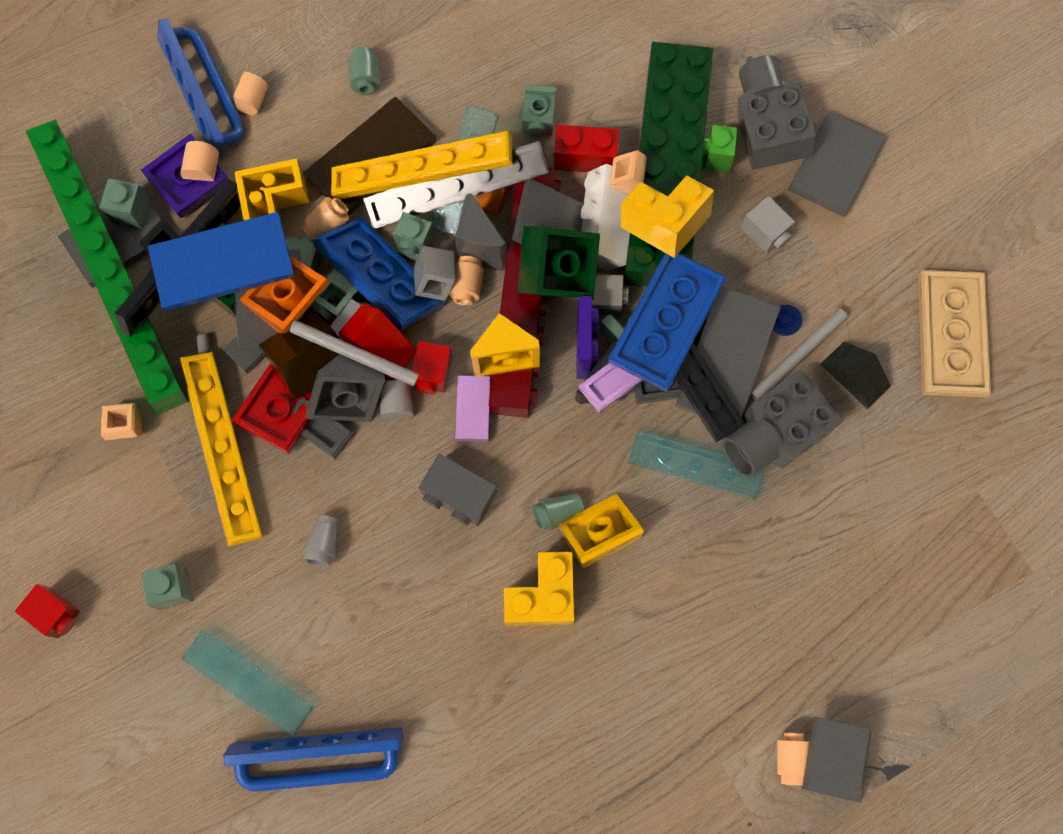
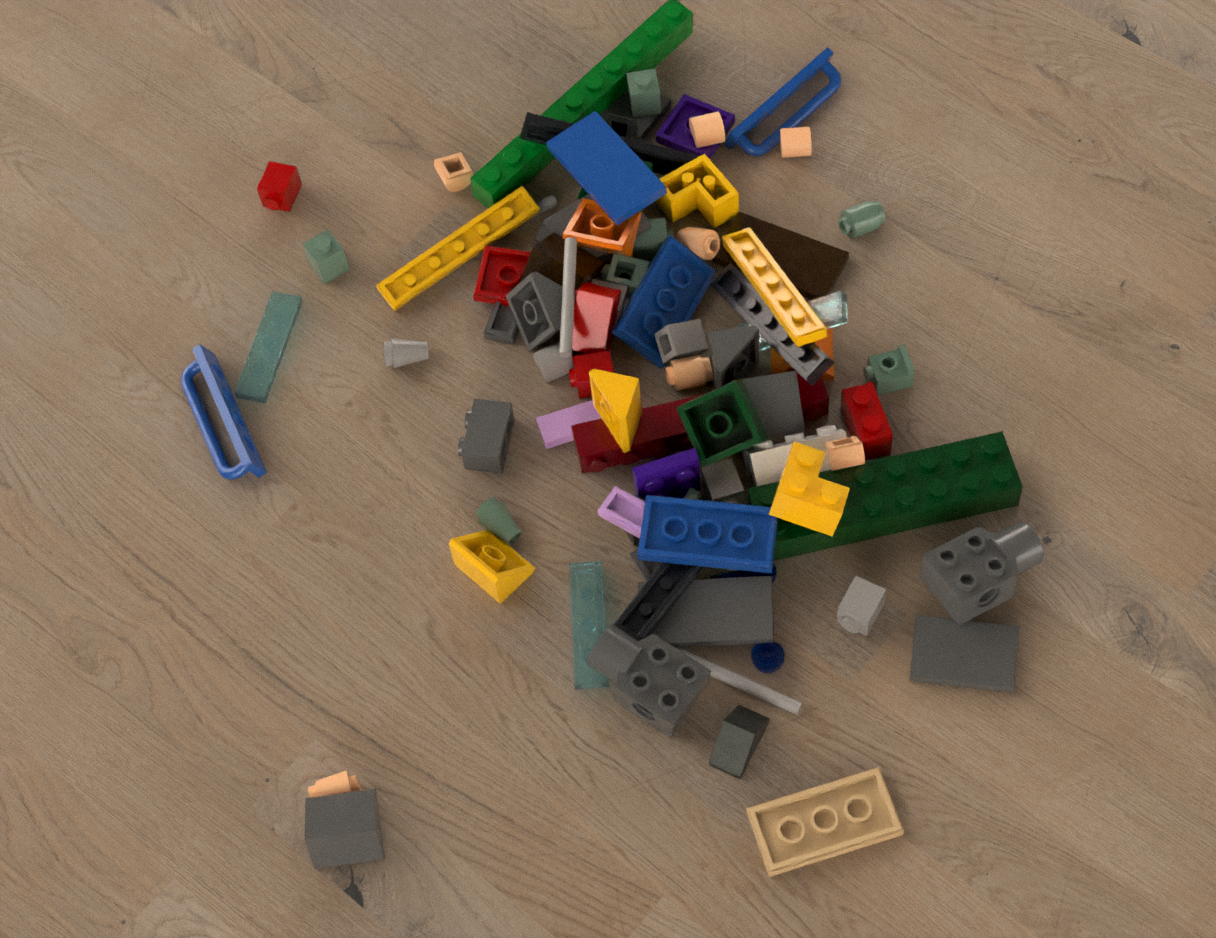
camera: 75 degrees right, 15 degrees down
sand green brick [393,212,435,262] -> none
yellow brick [504,552,574,626] -> none
bright green brick [701,125,737,173] -> none

